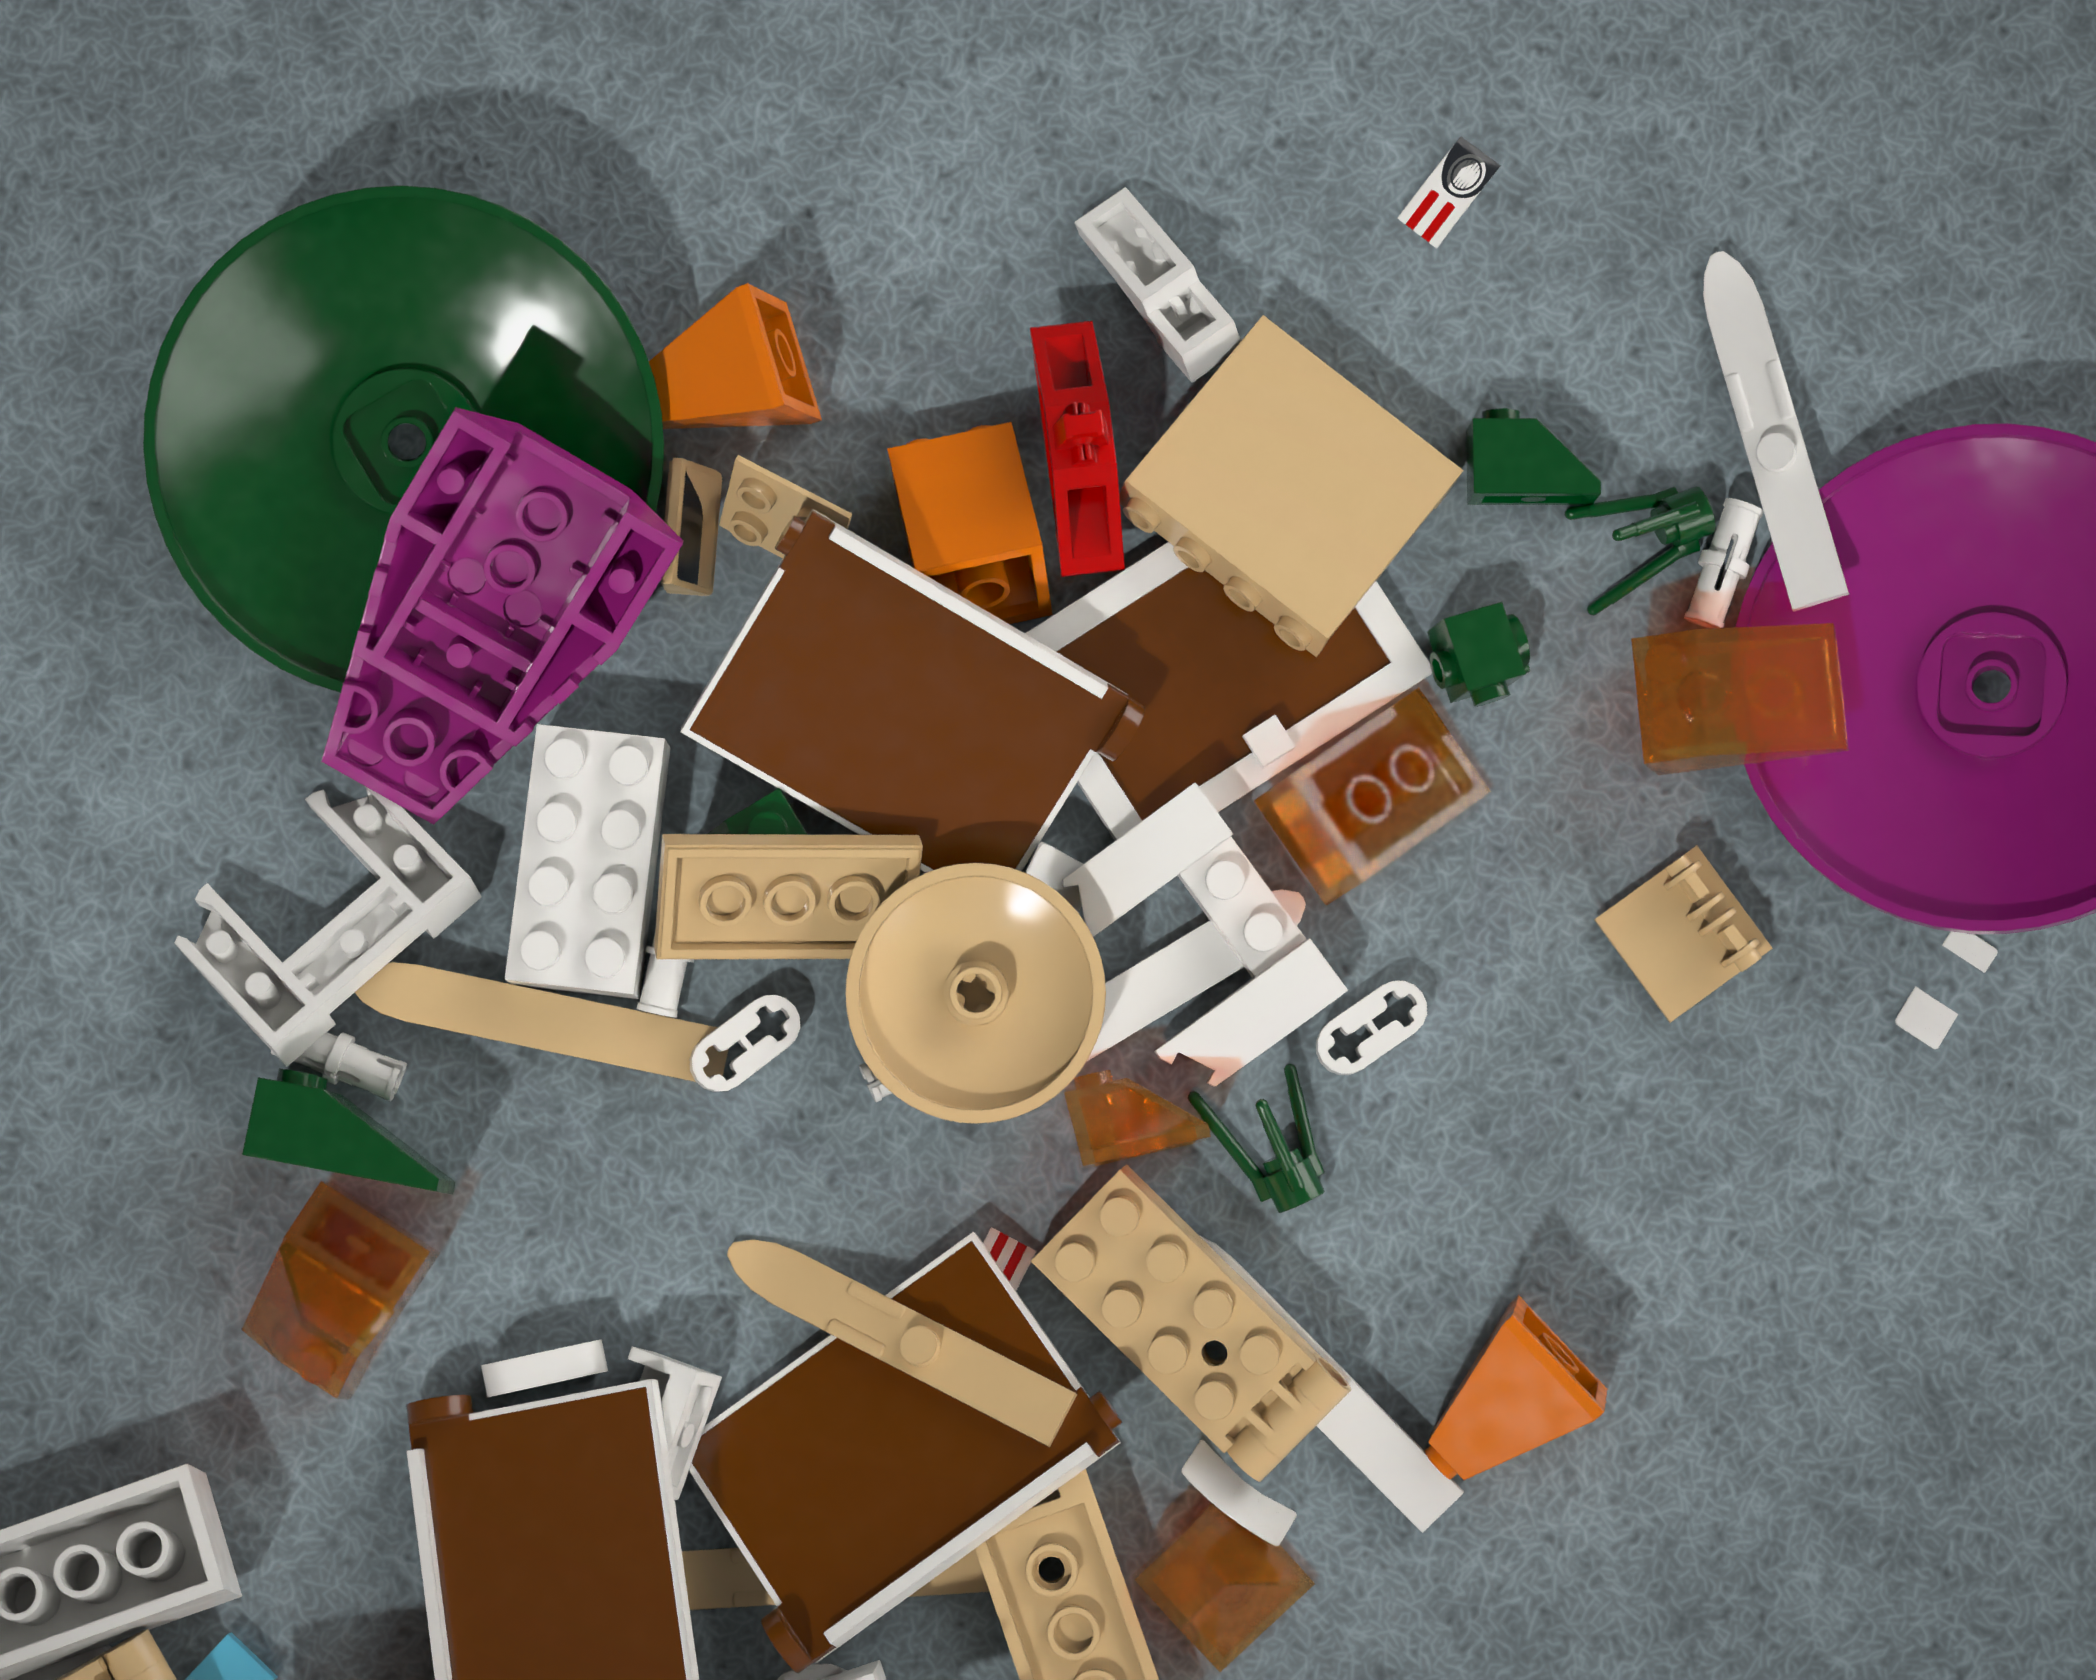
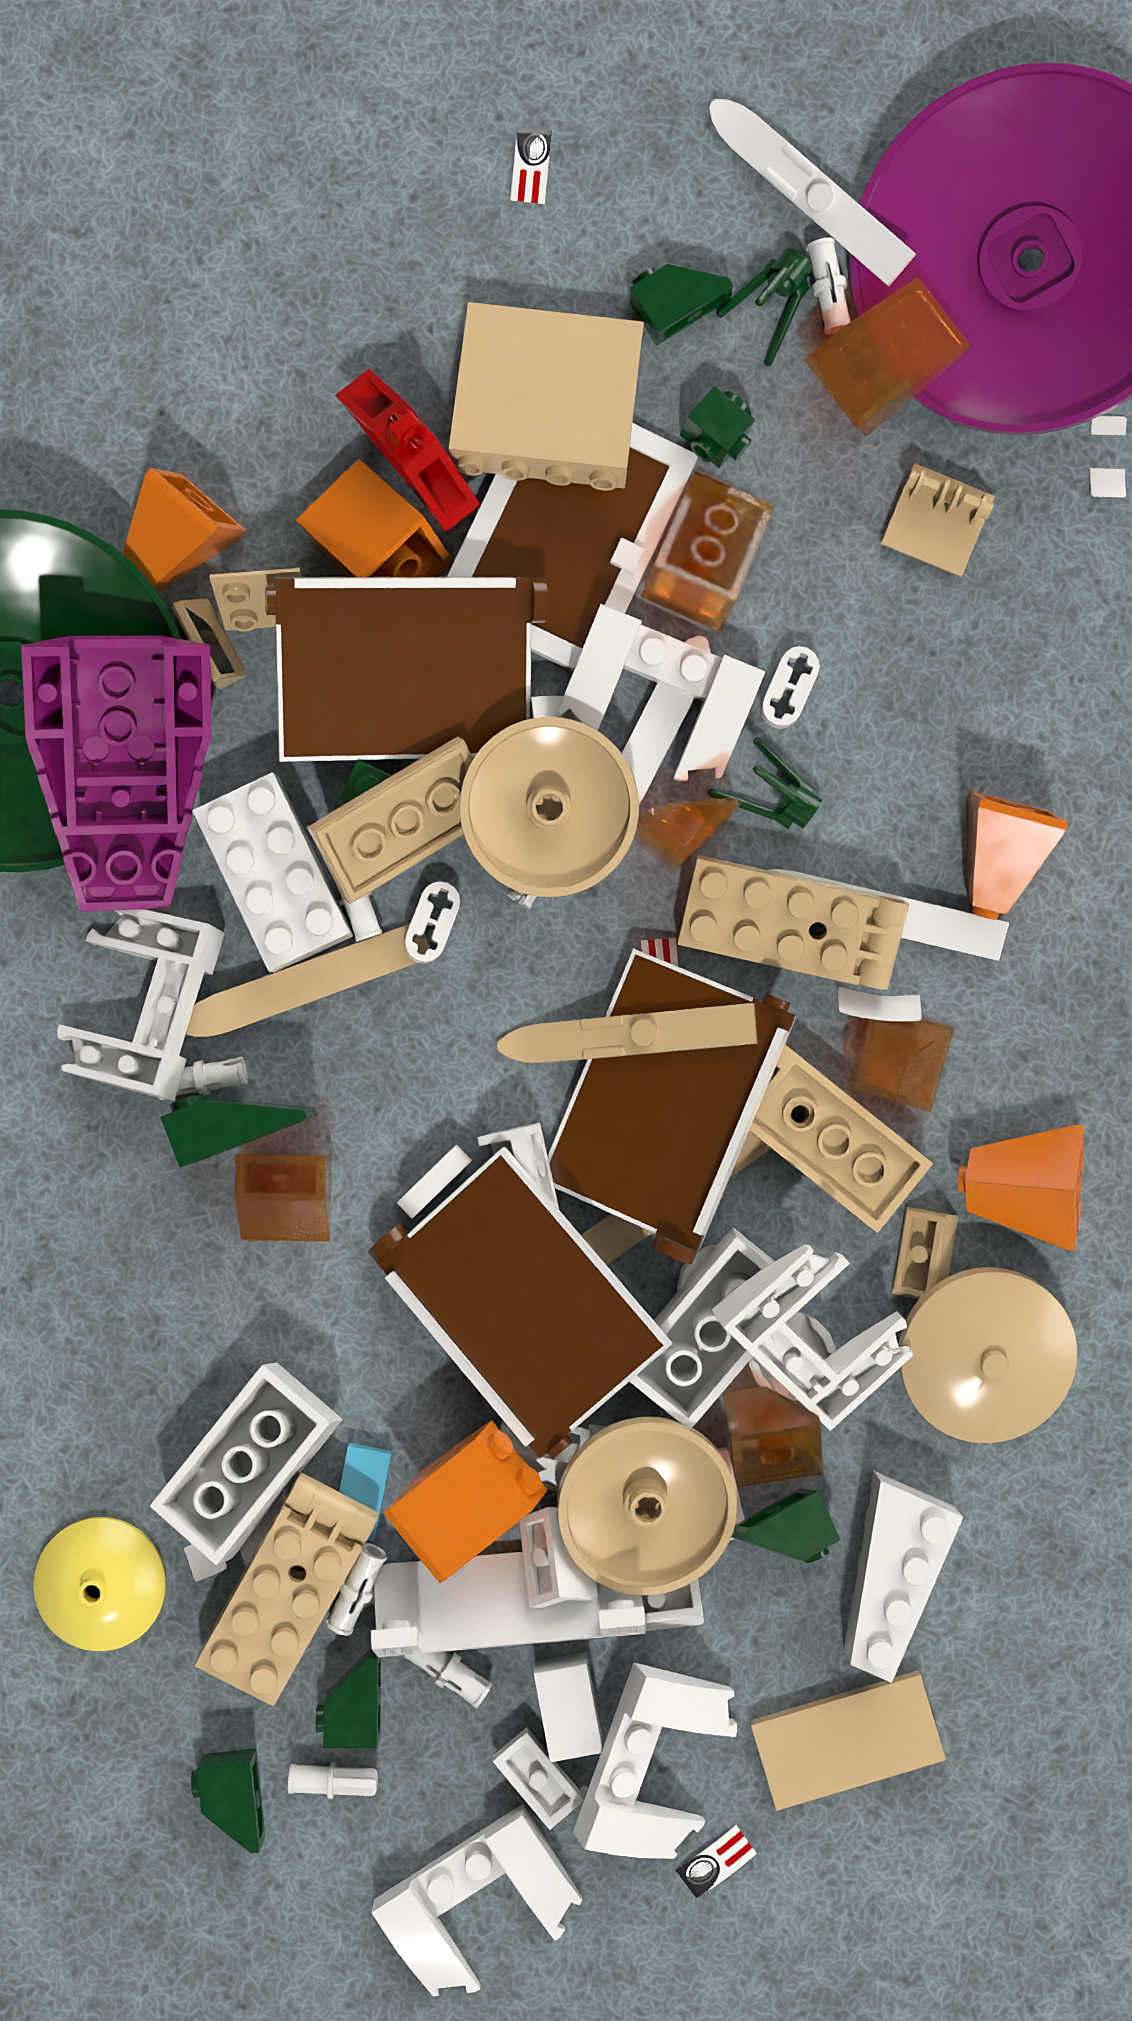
camera: 25 degrees left, 5 degrees up
clear orange slope [242,1242,395,1400] -> none
white slope [1075,187,1241,383] -> none

